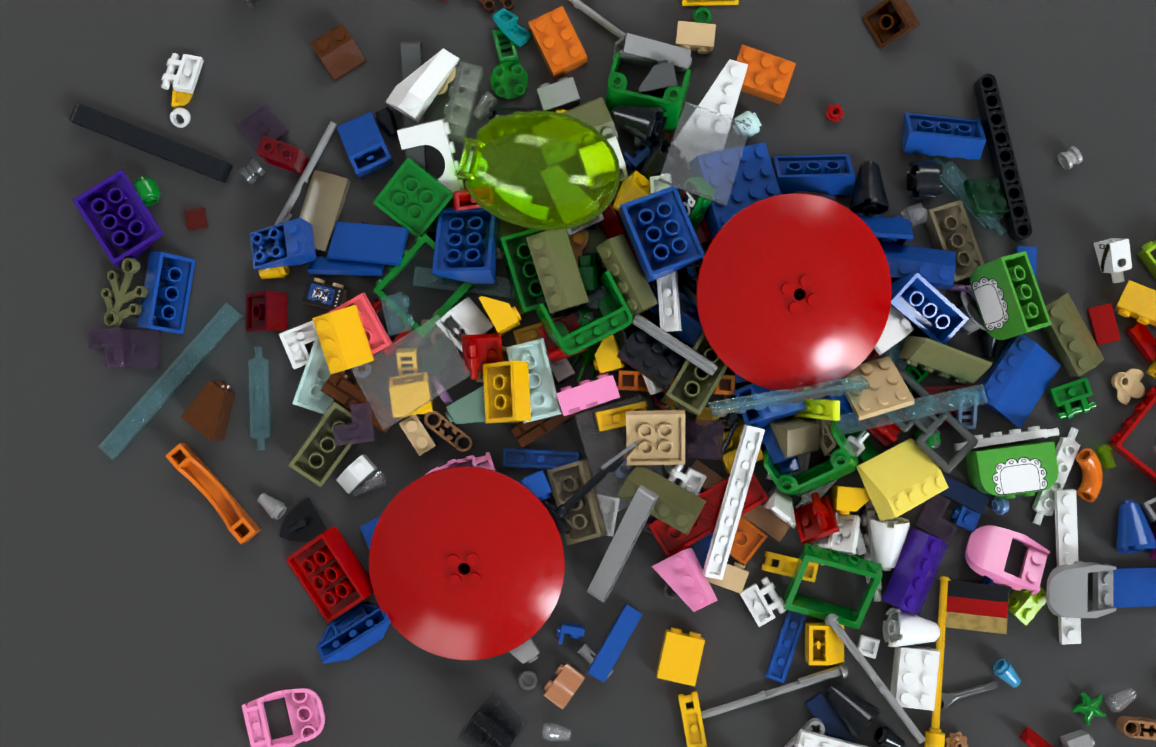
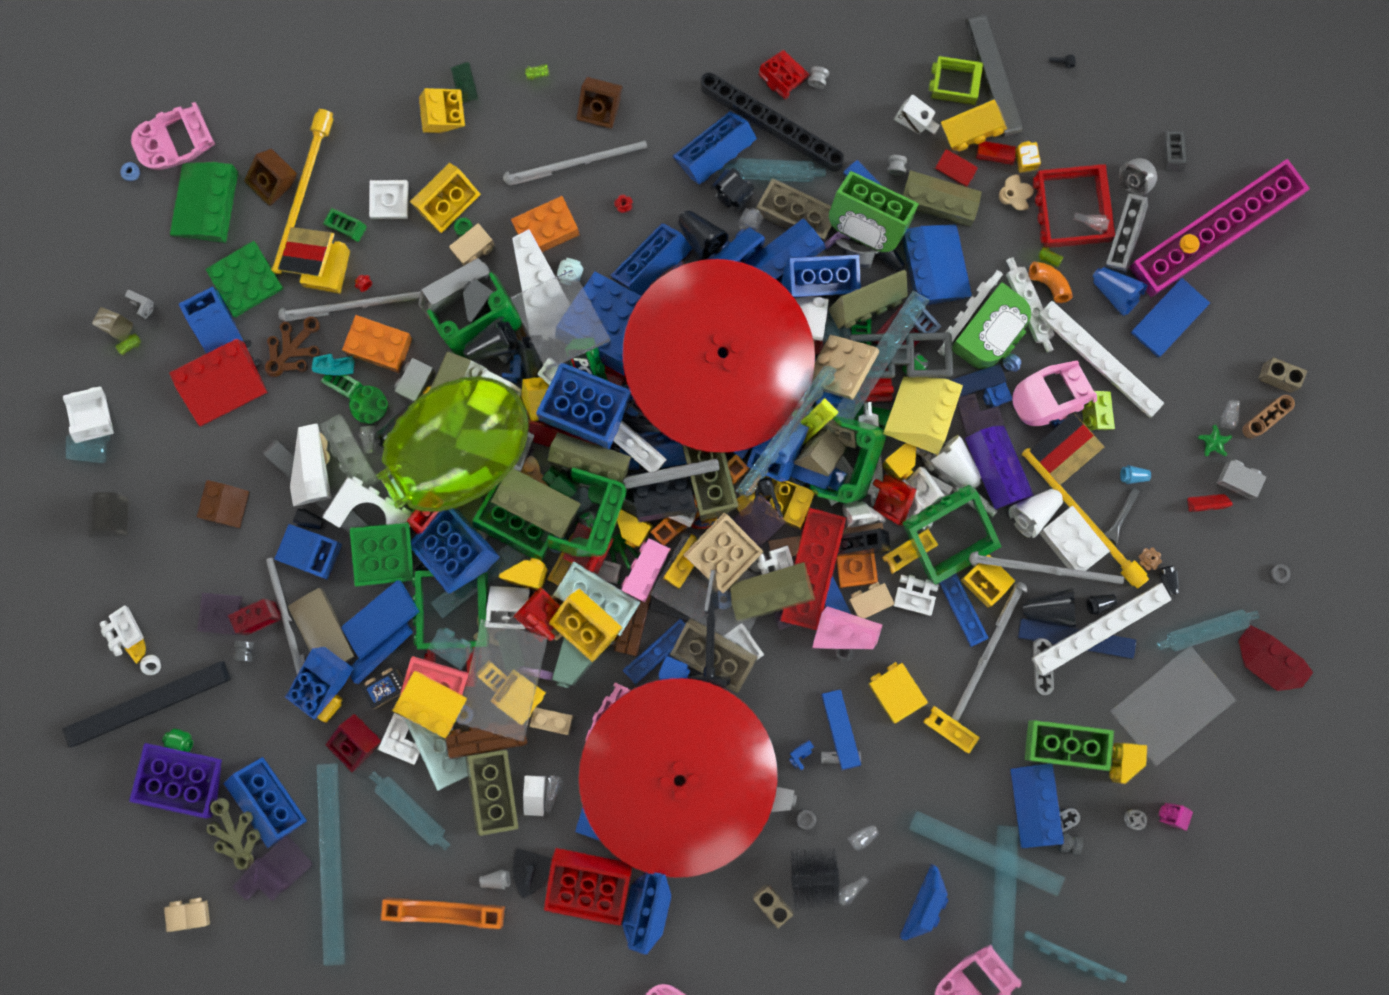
camera: 40 degrees left, 5 degrees down
reddish brown slope [181,380,235,441] -> none
clear red tile [184,208,208,231] -> none
clear purple plate [333,402,375,446] -> none
medium nougat beam [424,411,474,452] -> none
nougat brick [543,662,585,710] -> none
light grey beam [587,485,659,603] -> none
white plate [702,424,765,580] -> none
white tile [857,634,880,659] -> none
clear green plate [963,178,1010,217] -> none
light grey slope [1046,561,1116,618] -> none
green plate [1048,377,1096,420] -> none
none -> tan brick [164,897,210,932]
none -> light grey bar [503,141,647,186]
none -> dark tan piece [753,884,794,929]
none -> red plate [758,50,810,100]
none -> black slope [837,528,891,556]
none -> light grey wheel [887,155,907,176]

